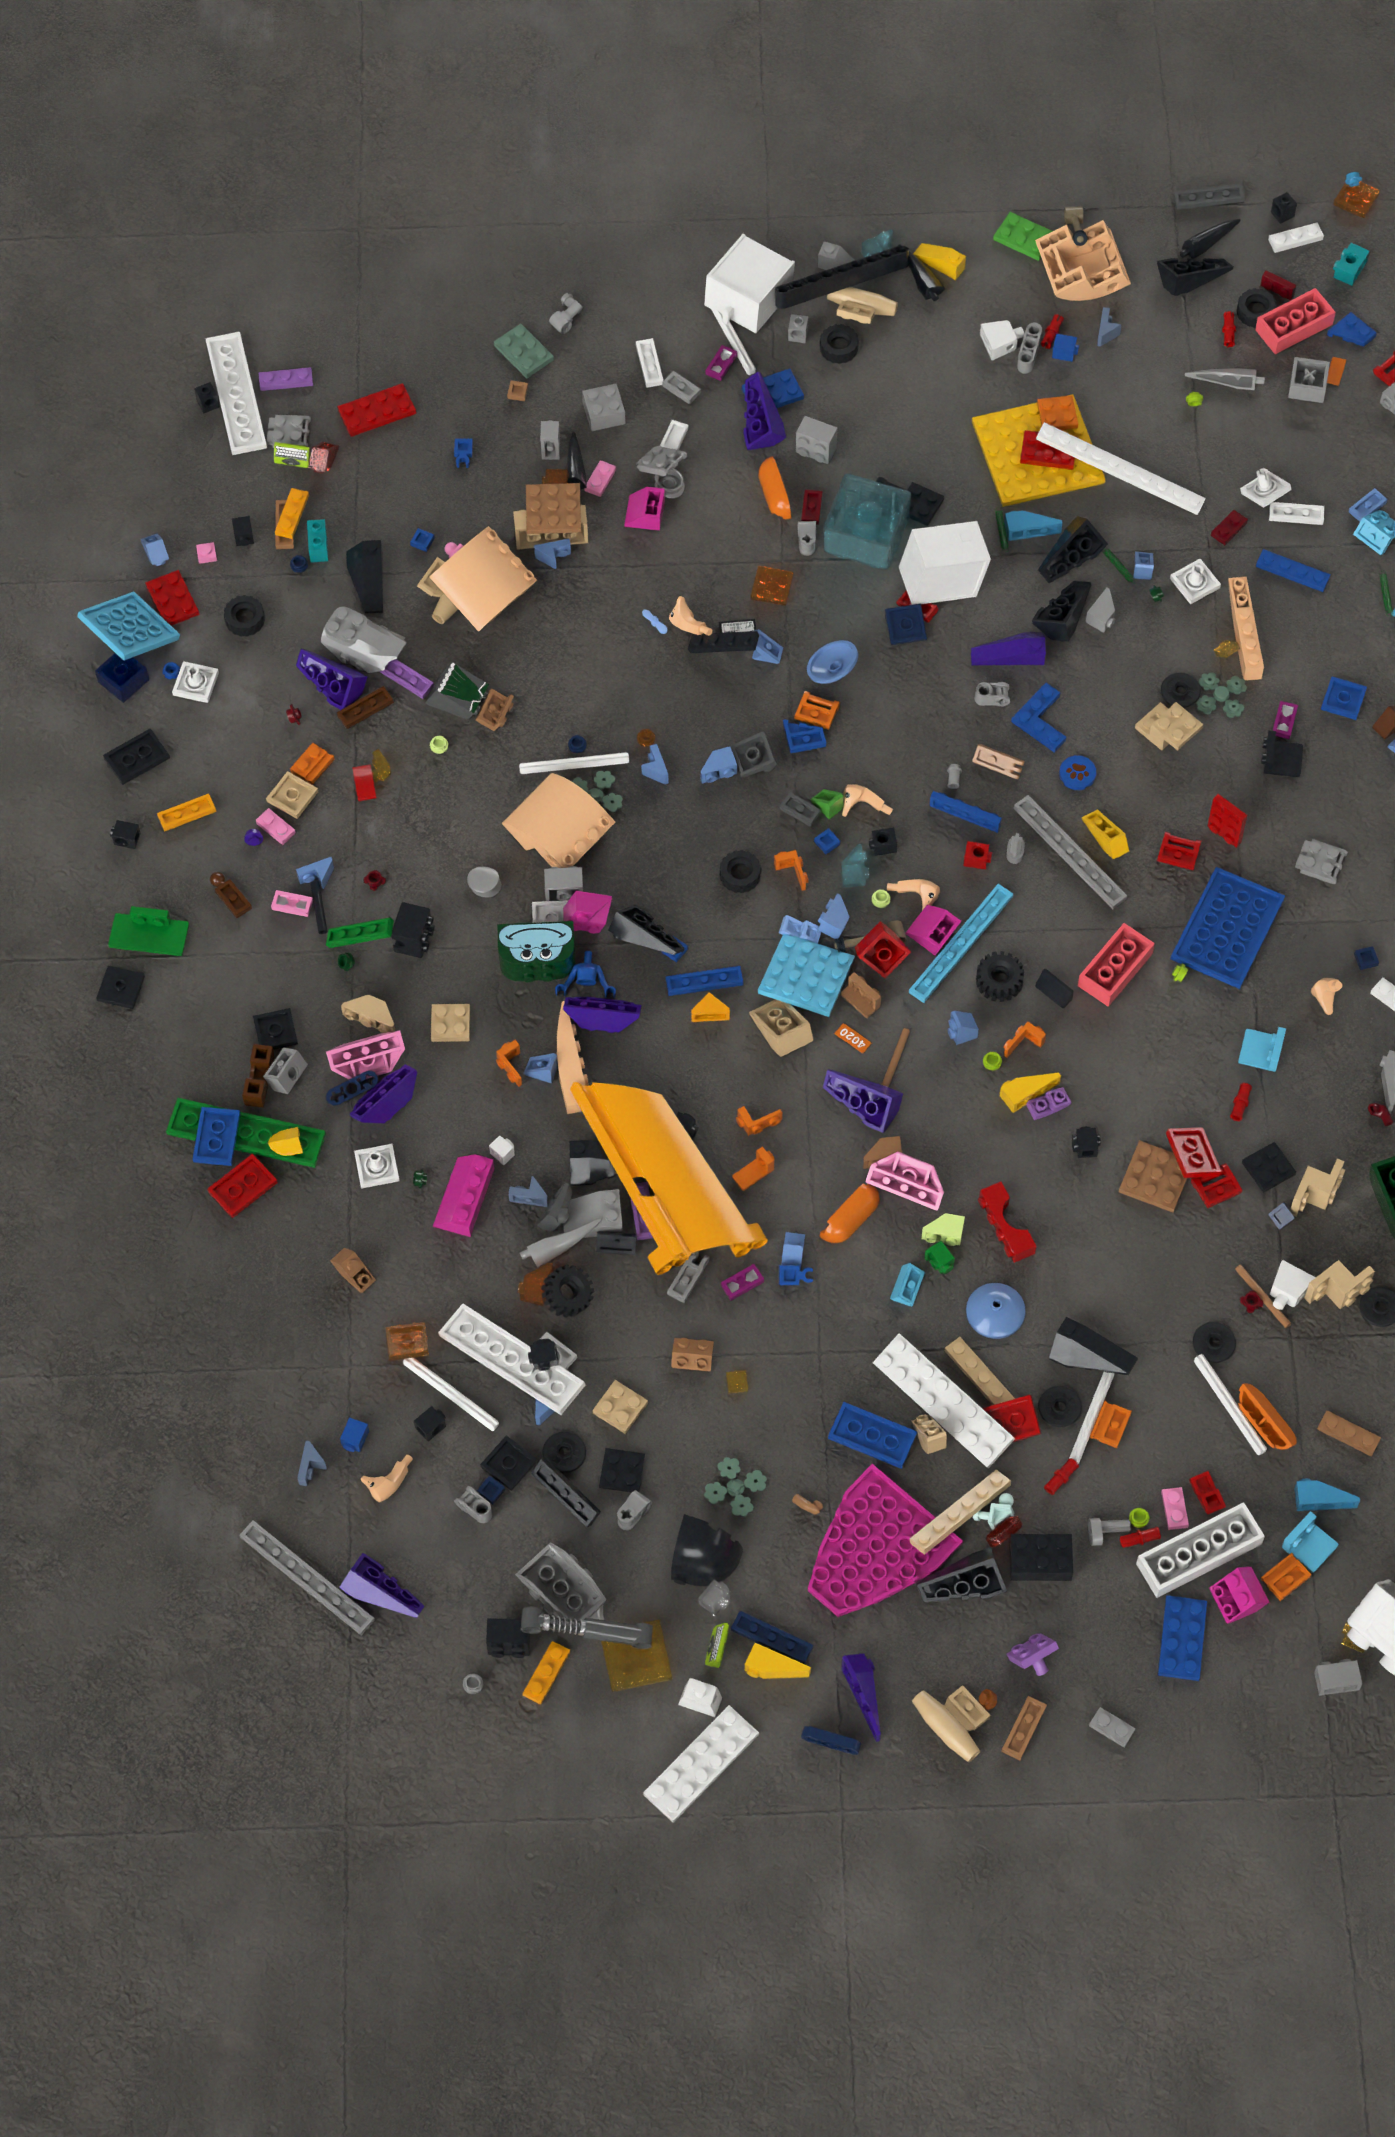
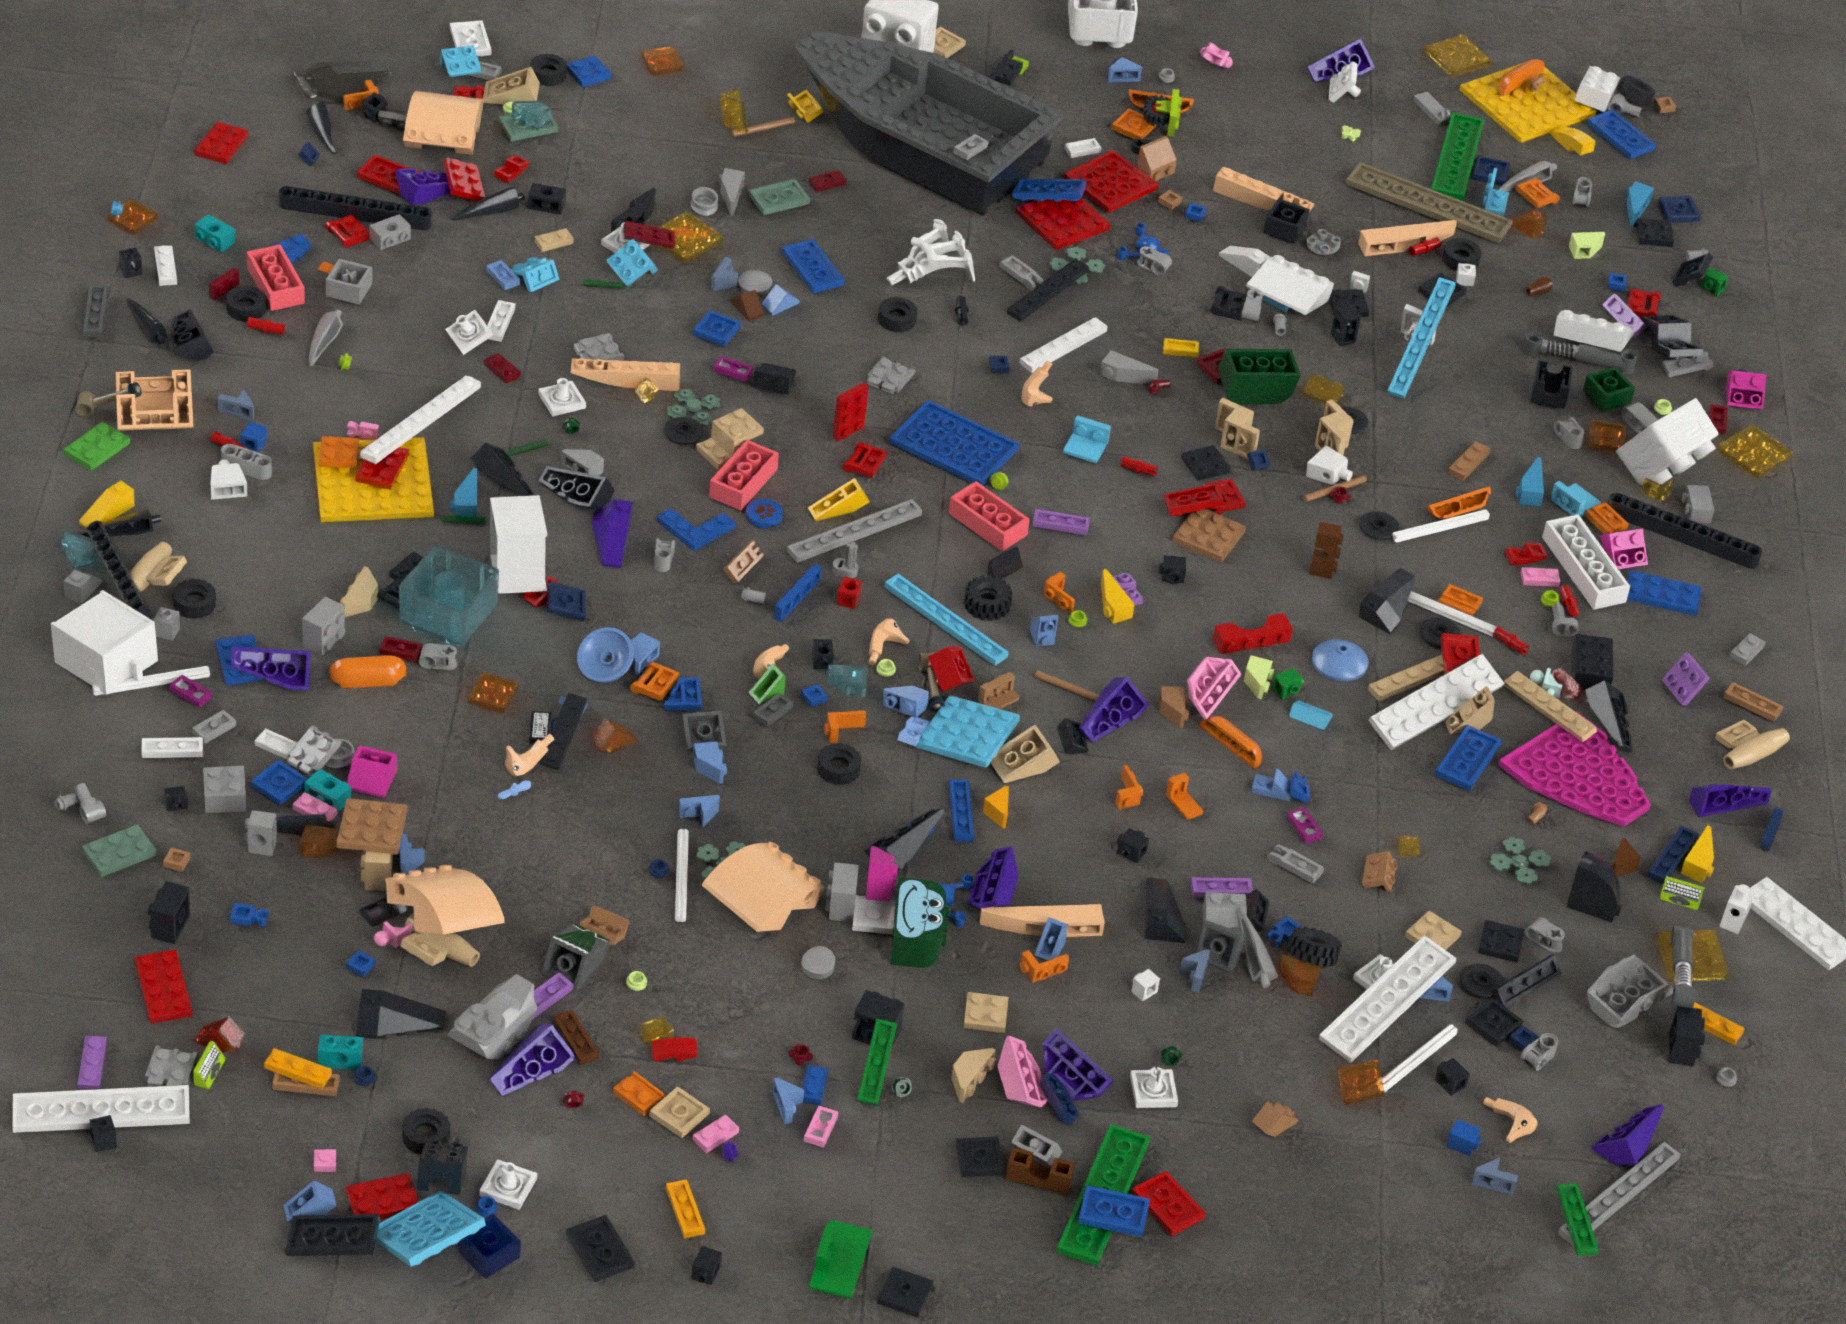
camera: 90 degrees left, 20 degrees down
reddish brown plate [210,872,252,918] -> none
black brick [232,516,254,546] -> none
yellow brick [268,1127,303,1156] -> none
black piece [310,881,328,934] -> none
dark pink slope [433,1154,494,1237] -> none
black brick [528,1339,559,1371] -> none
light orange panel [570,1082,768,1275] -> none
clear orange plate [637,729,655,747] -> none
clear brick [699,1580,731,1616] -> none
orange sticker [834,1023,872,1054] -> none
dark pink slope [905,905,961,956] -> none
dark orange plate [979,1689,997,1710] -> none
medium blue slope [1133,552,1154,580] -> none
blue plate [1256,549,1331,592] -> none
none -> black brick [148,881,191,944]
none -> black bracket [164,786,188,811]
none -> blue plate [251,760,308,806]
none -> black plate [285,1214,380,1256]
none -> teal brick [304,769,351,813]
none -> tan slope [340,566,378,617]
none -> bright pink plate [347,421,379,440]
none -> black piece [417,1140,468,1195]
none -> light grey plate [574,333,625,361]
none -> clear orange slope [591,718,638,753]
none -> medium blue slope [631,632,660,677]
none -> coral brick [709,440,779,510]
none -> blue plate [802,1065,828,1105]
none -> medium lavender plate [1033,509,1090,535]
none -> black slope [1057,718,1089,754]
none -> blue plate [1267,916,1302,947]
none -> reddish brown arch [1309,522,1344,579]
none -> green tile [1556,1183,1599,1256]
none -> black beam [1608,493,1762,569]
none -> reddish brown slope [1612,837,1641,876]

